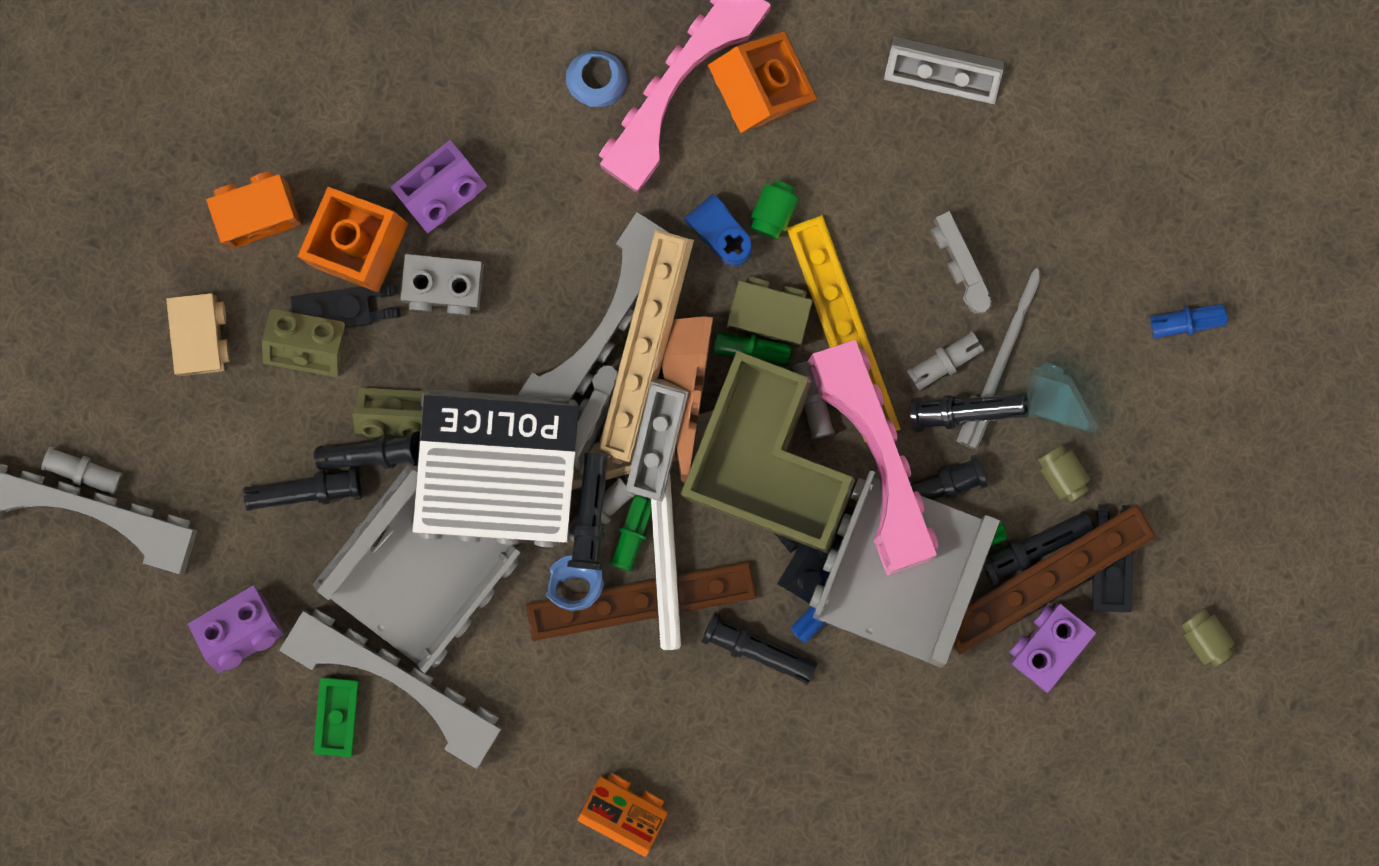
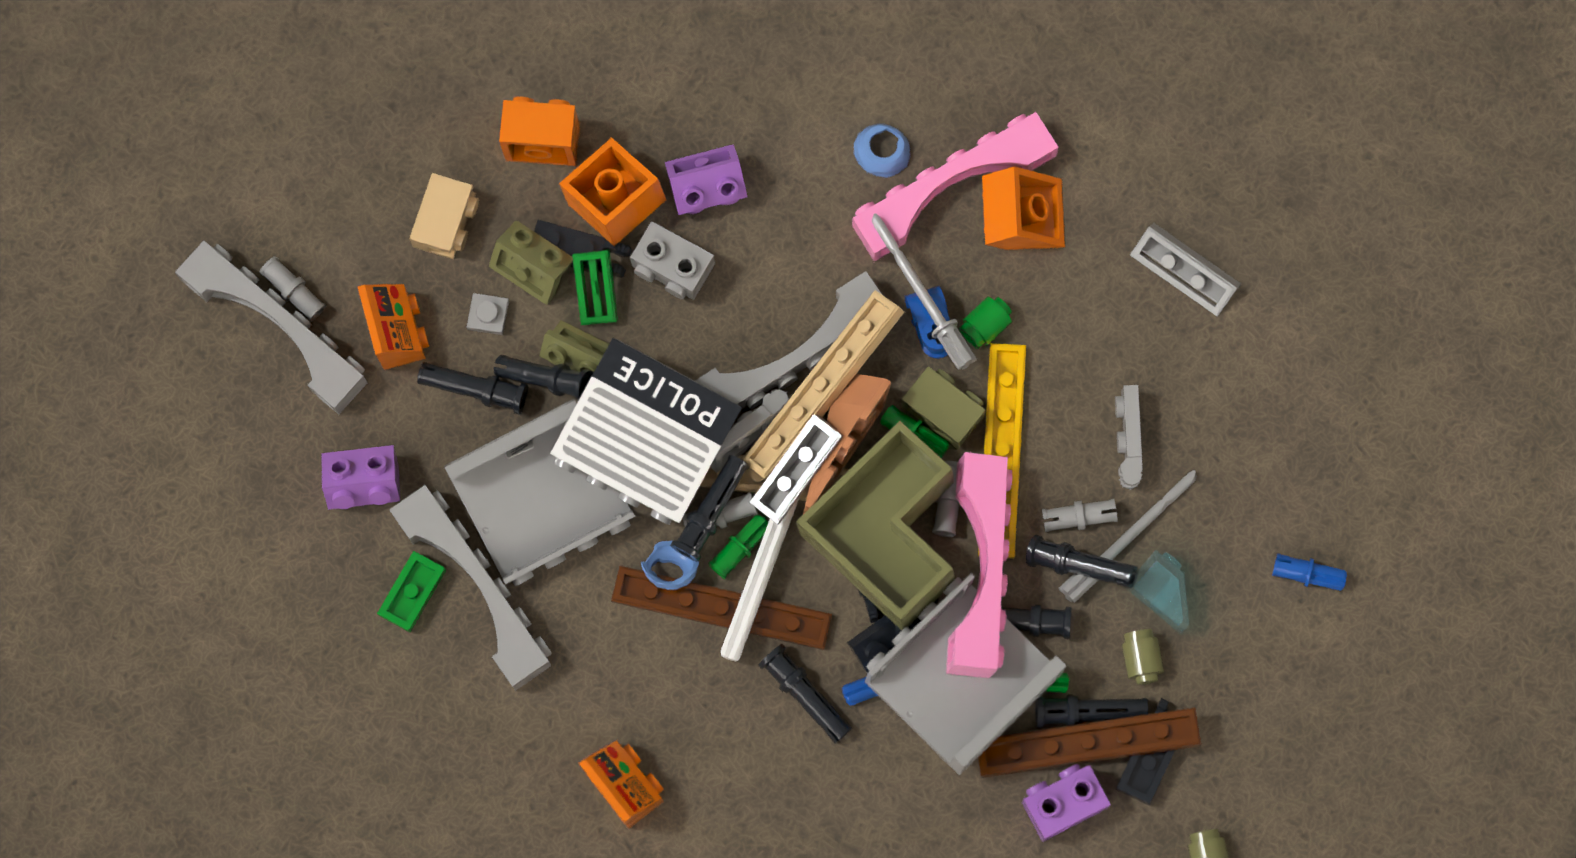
camera: 25 degrees right, 10 degrees down
none -> orange slope [358,284,430,370]
none -> light grey plate [467,293,509,335]
none -> green tile [572,250,618,325]
none -> light grey piece [872,214,977,370]

